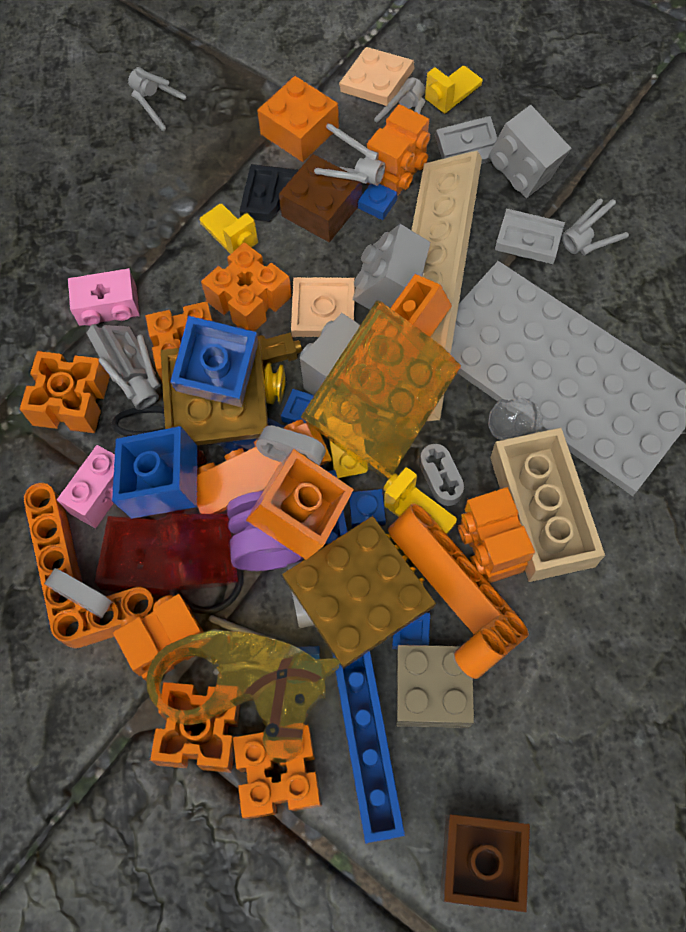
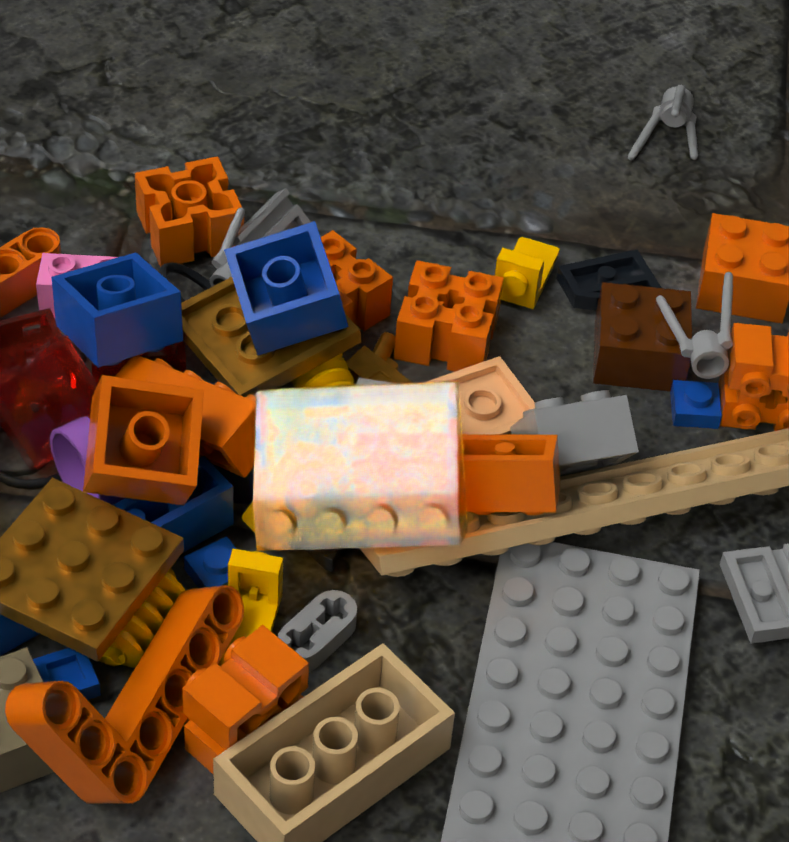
camera: 55 degrees right, 20 degrees down
bright pink brick [68,268,140,326] -> none
light grey beam [256,426,326,466] -> none
clear hair [488,396,543,441] -> none

